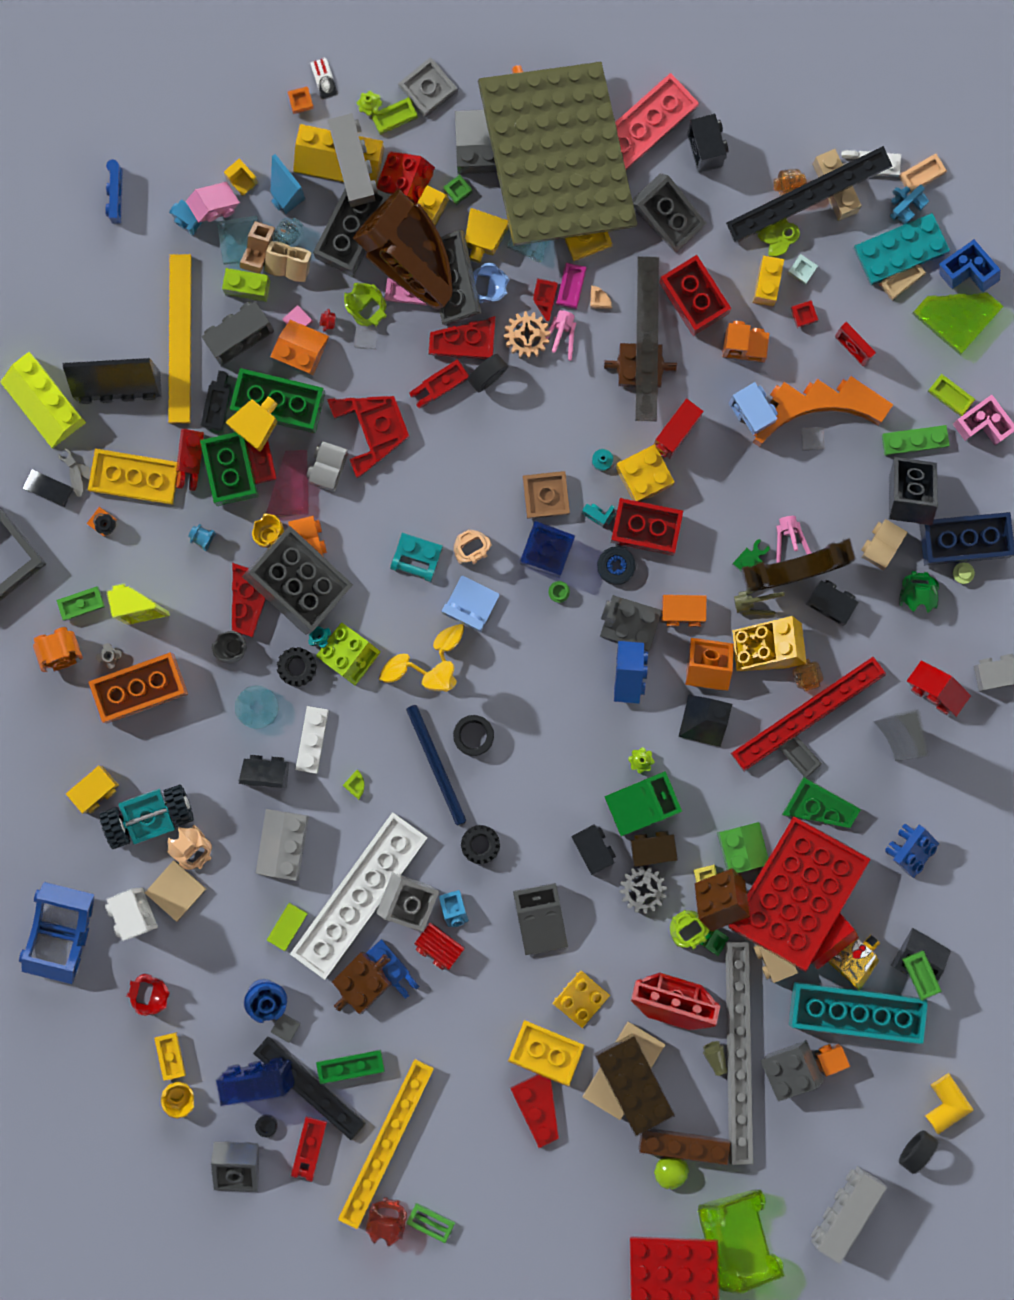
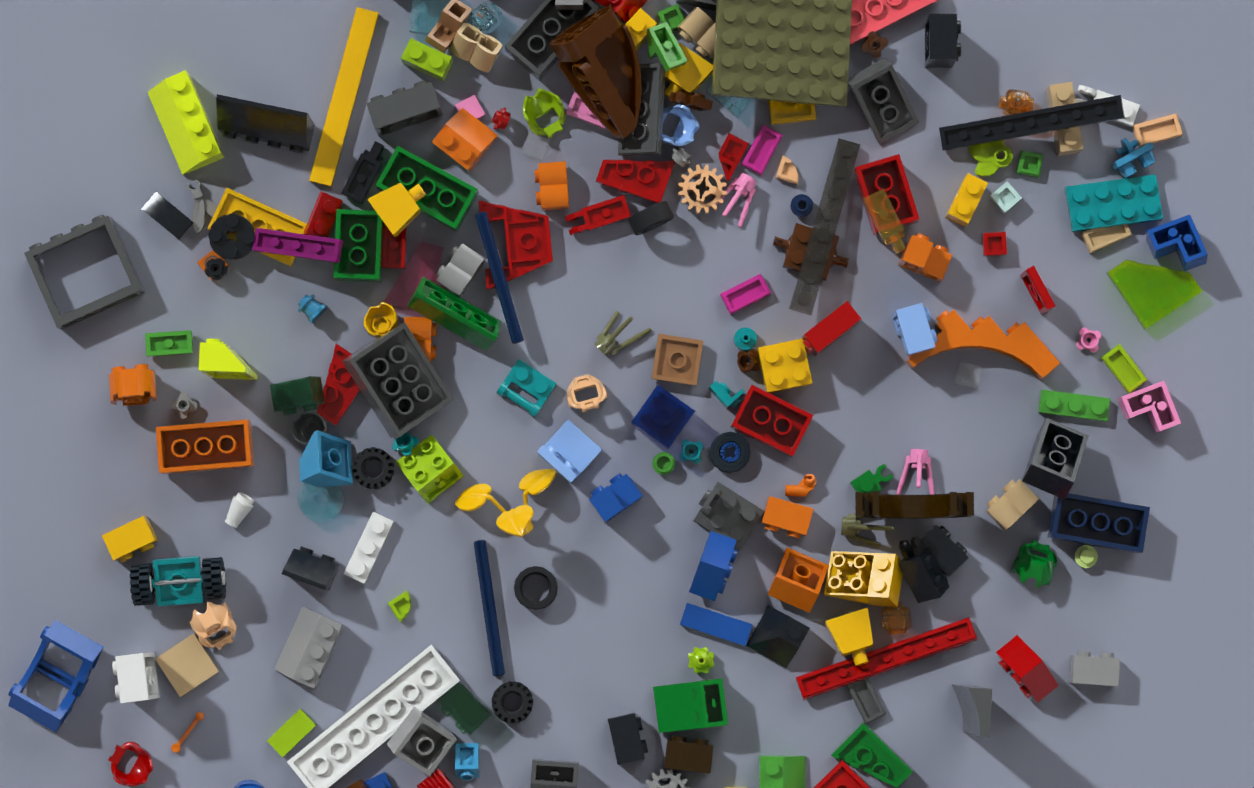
camera: 10 degrees right, 0 degrees up
none -> orange hinge [171,712,204,753]
none -> black plate [208,213,255,260]
none -> white cone [225,492,254,528]
none -> magenta plate [252,228,343,263]
none -> clear green brick [270,376,325,416]
none -> dark azure slope [299,430,353,487]
none -> green slope [407,277,502,351]
none -> clear green brick [439,682,491,735]
none -> dark blue axle [475,212,524,344]
none -> orange brick [535,161,569,211]
none -> blue brick [589,473,643,523]
none -> olive plant [594,311,651,357]
none -> bright green slope [647,22,688,72]
none -> reddish brown plate [669,91,713,111]
none -> light grey plate [670,147,692,167]
none -> tan brick [677,7,716,59]
none -> teal plate [679,439,704,464]
none -> blue tile [680,603,753,646]
none -> dark pink tile [720,274,771,315]
none -> reddish brown plate [737,349,761,373]
none -> orange arm [785,474,817,497]
none -> dark blue plate [790,194,813,217]
none -> yellow torso [825,608,873,666]
none -> reddish brown plate [861,31,888,58]
none -> clear yellow hinge [863,189,905,254]
none -> black hinge [898,536,950,603]
none -> bright green tile [1016,150,1044,178]
none -> bright pink plate [1076,328,1101,353]

